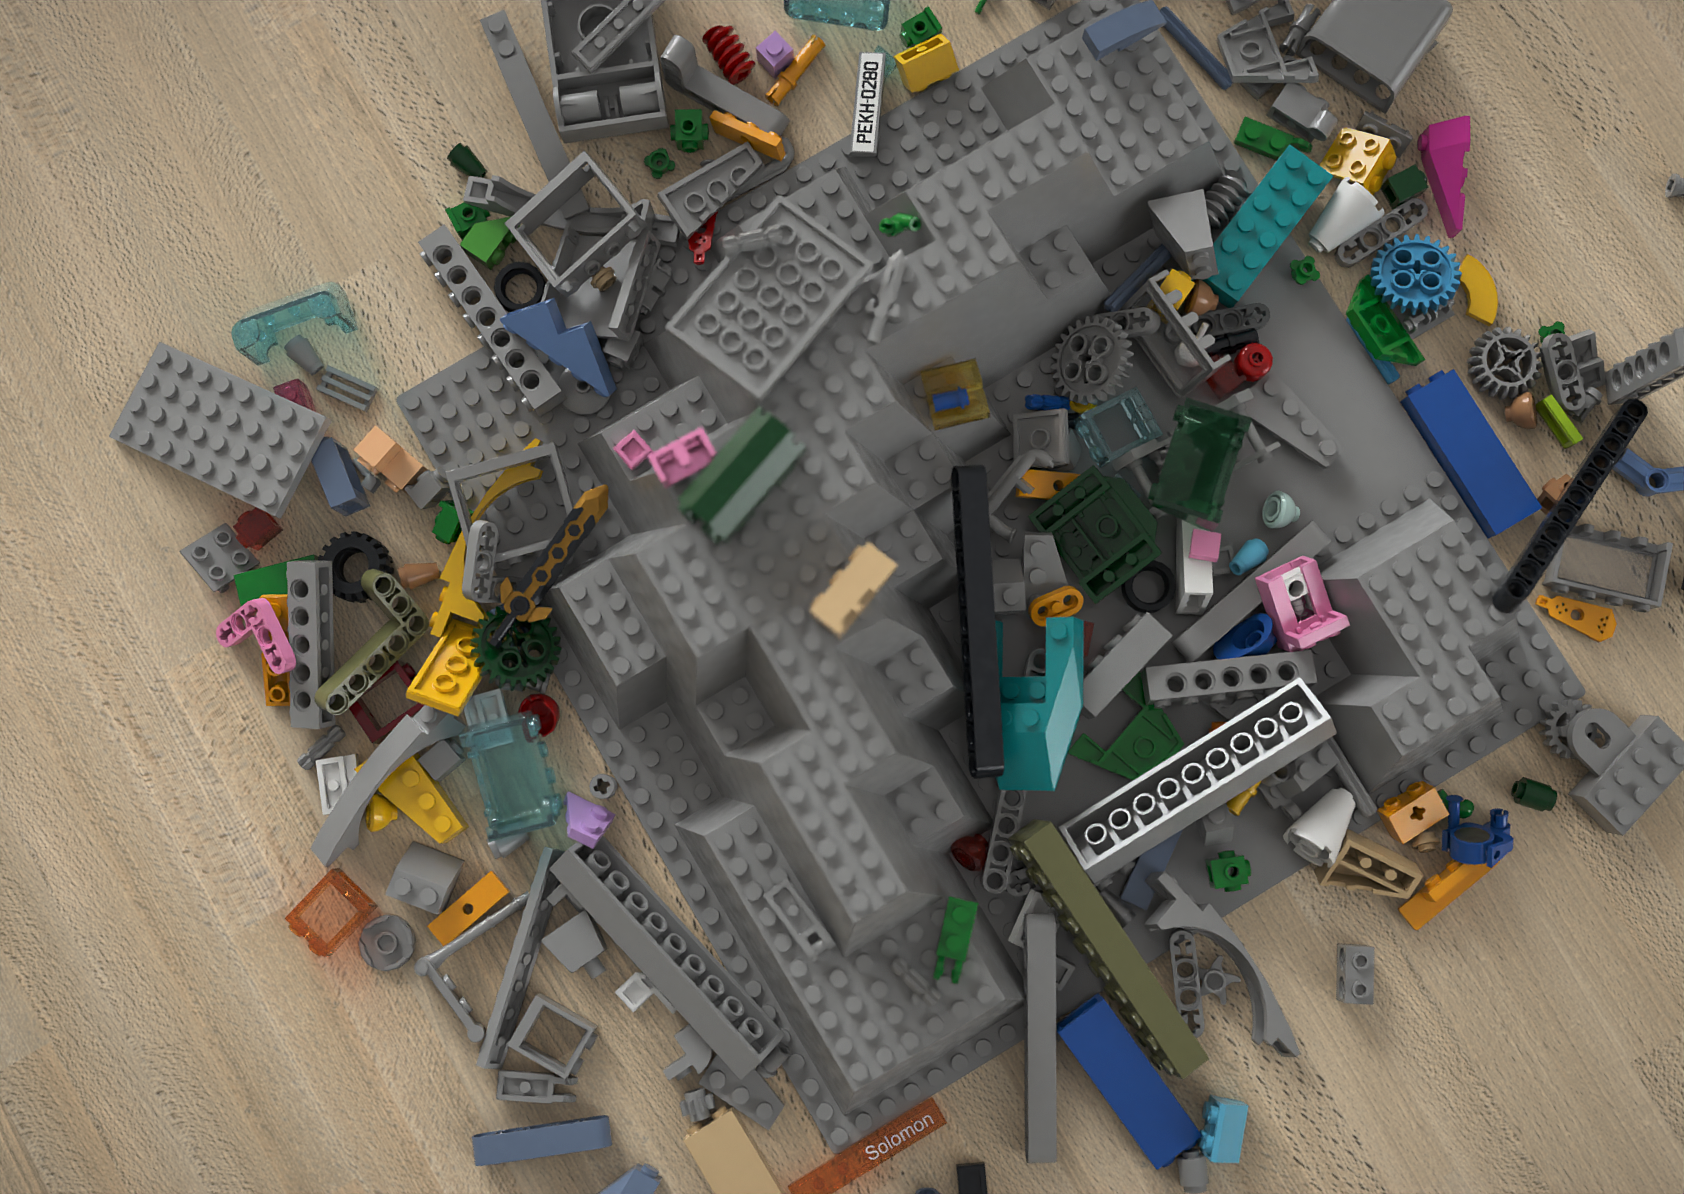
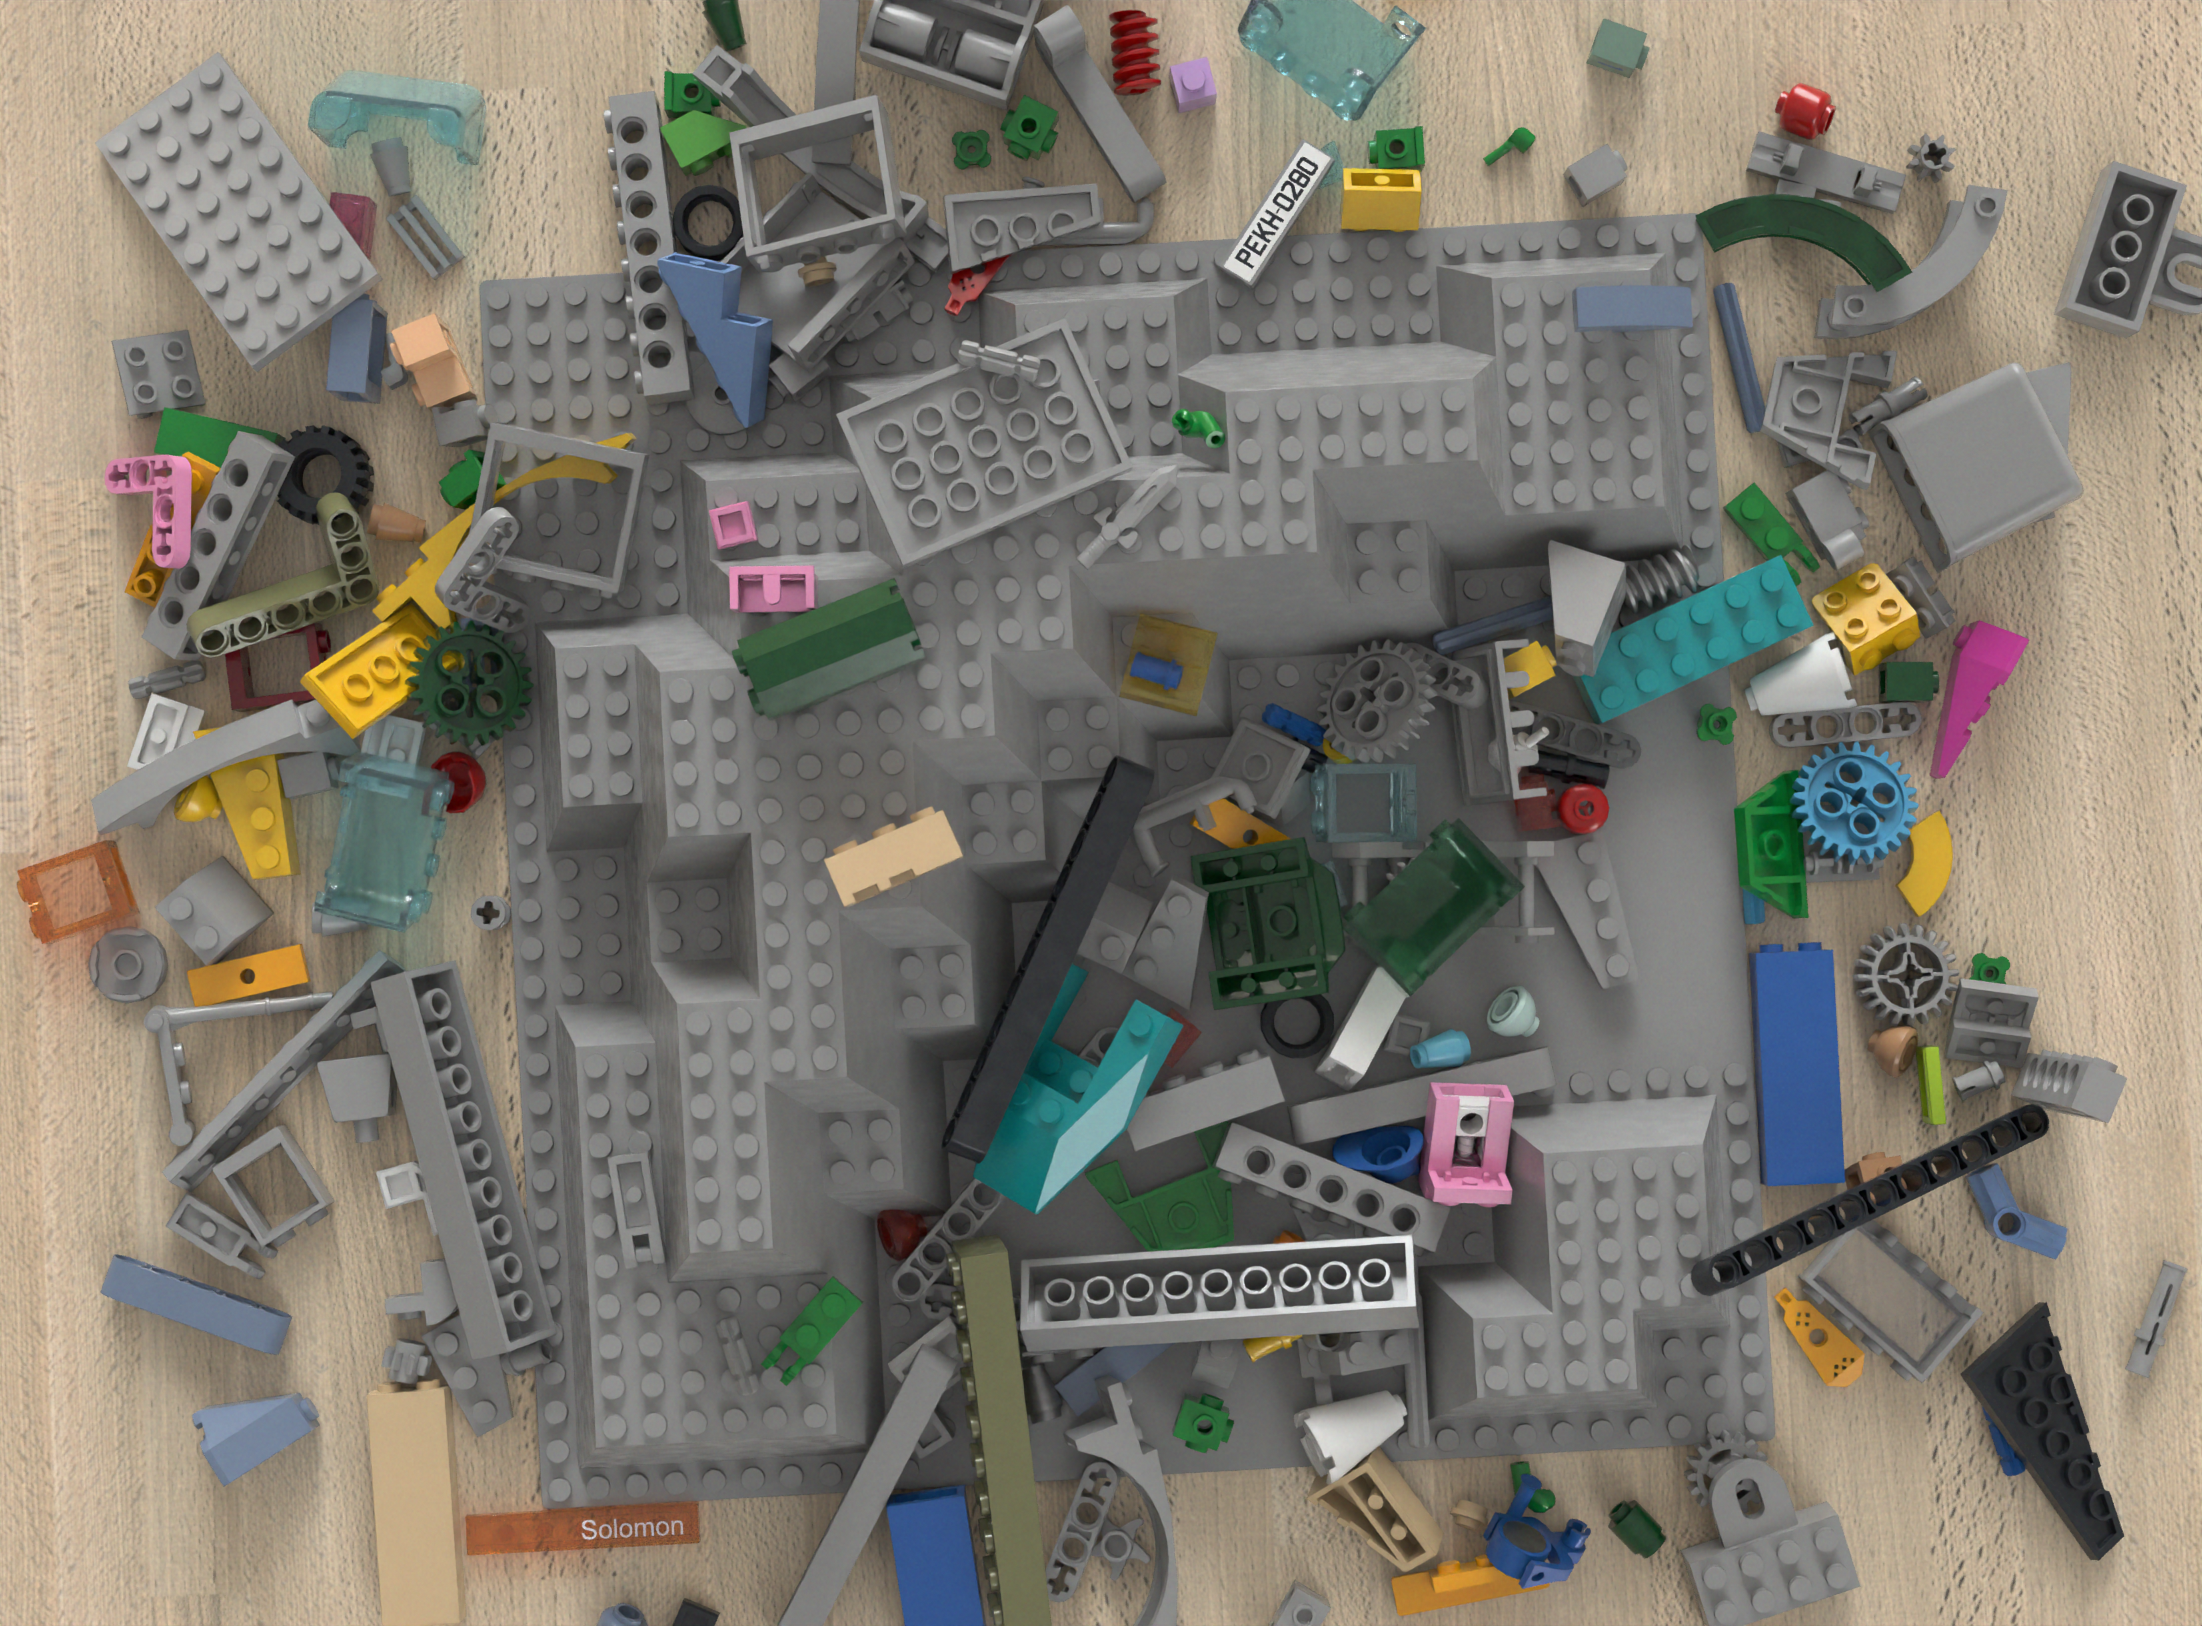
camera: 25 degrees right, 5 degrees up
clear red brick [233,507,283,551] -> none
sword [487,484,609,648] -> none
lavender wing [563,791,615,849] -> none
light orange tile [709,110,786,161] -> none
light orange pin [765,35,825,107] -> none
light orange plate [1028,586,1083,626] -> none
medium nougat brick [1184,279,1219,316] -> none
bright pink tile [1189,529,1221,562] -> none
light orange brick [1377,781,1450,844] -> none
light grey beam [1542,333,1586,410] -> none

